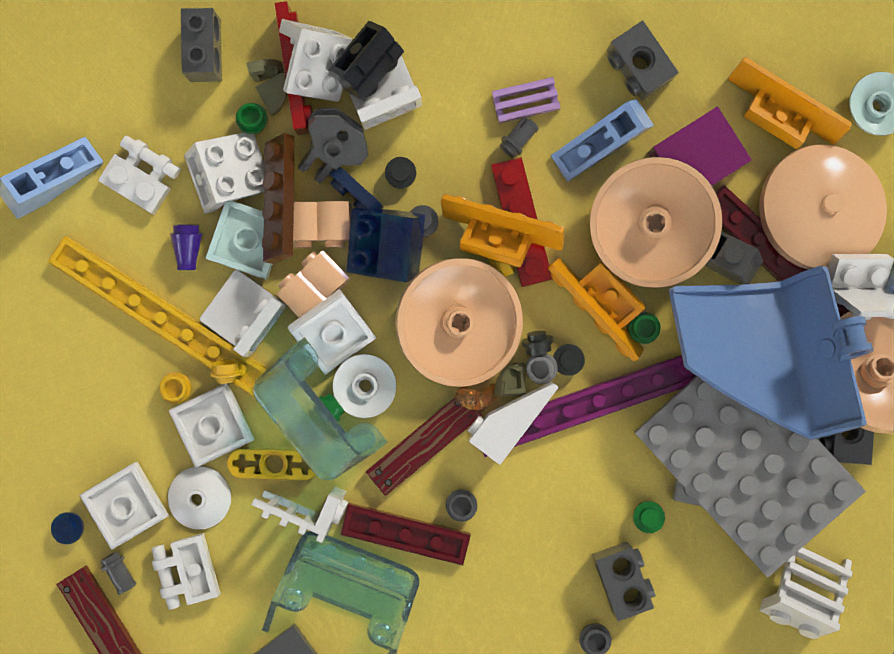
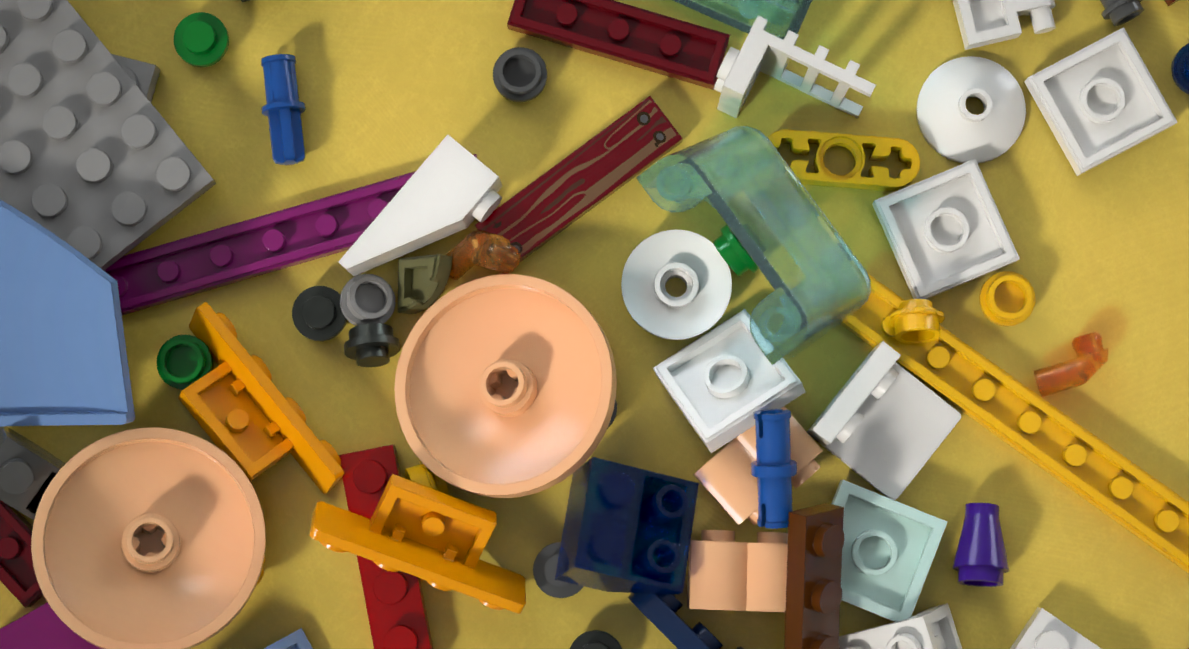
camera: 170 degrees left, 5 degrees down
none -> blue axle [261,54,306,165]
none -> blue pin [751,409,797,529]
none -> clear orange arm [1034,332,1109,397]

